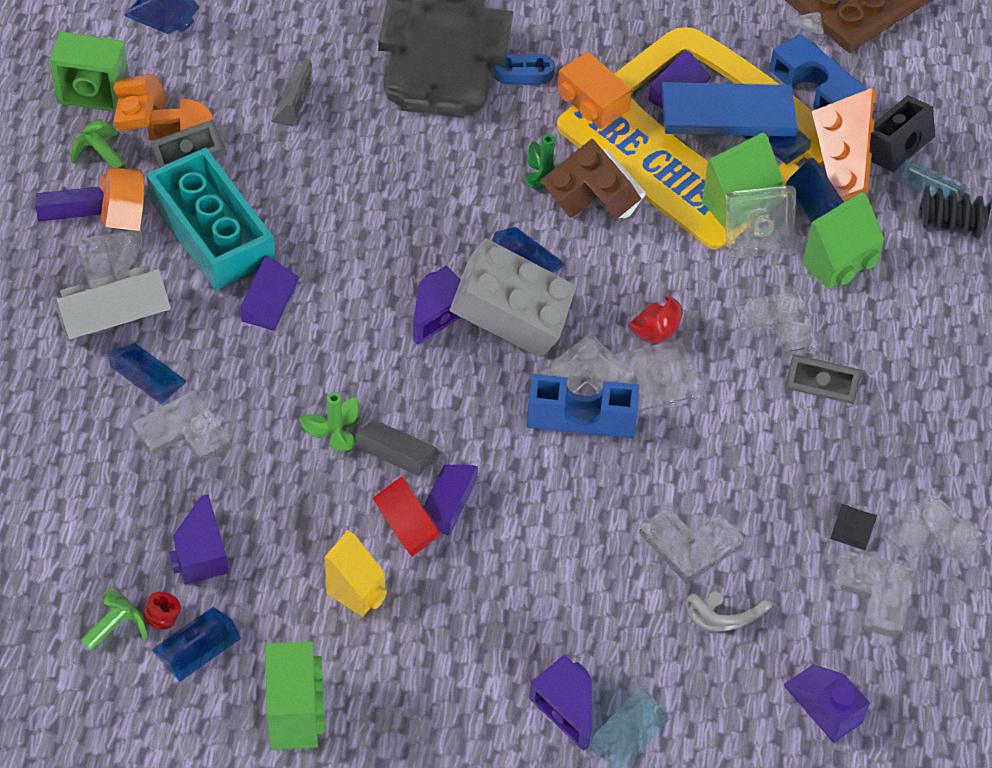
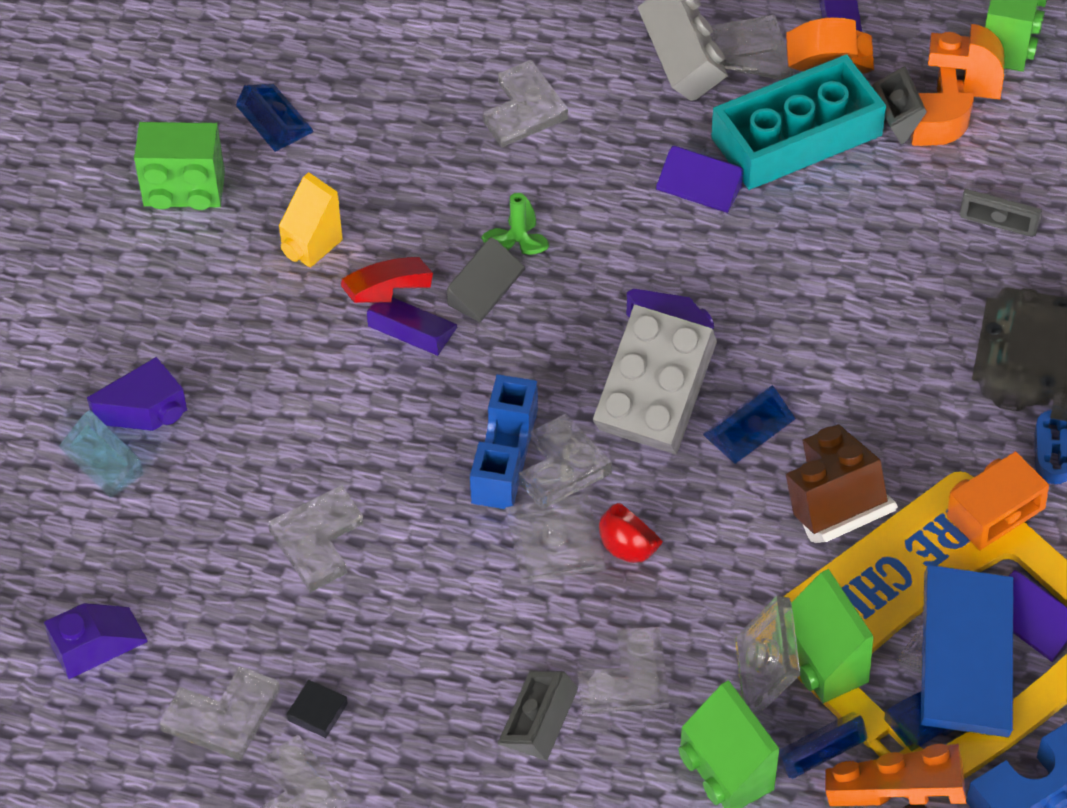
camera: 100 degrees right, 0 degrees up
bright green plant [71,119,126,169] -> none
bright green plant [81,589,147,651] -> none
clear blue slope [108,343,186,405] -> none
red bush [143,592,181,630] -> none
dark purple slope [169,494,229,585] -> none
green plant [525,134,561,189] -> none
light grey piece [686,591,773,632] -> none

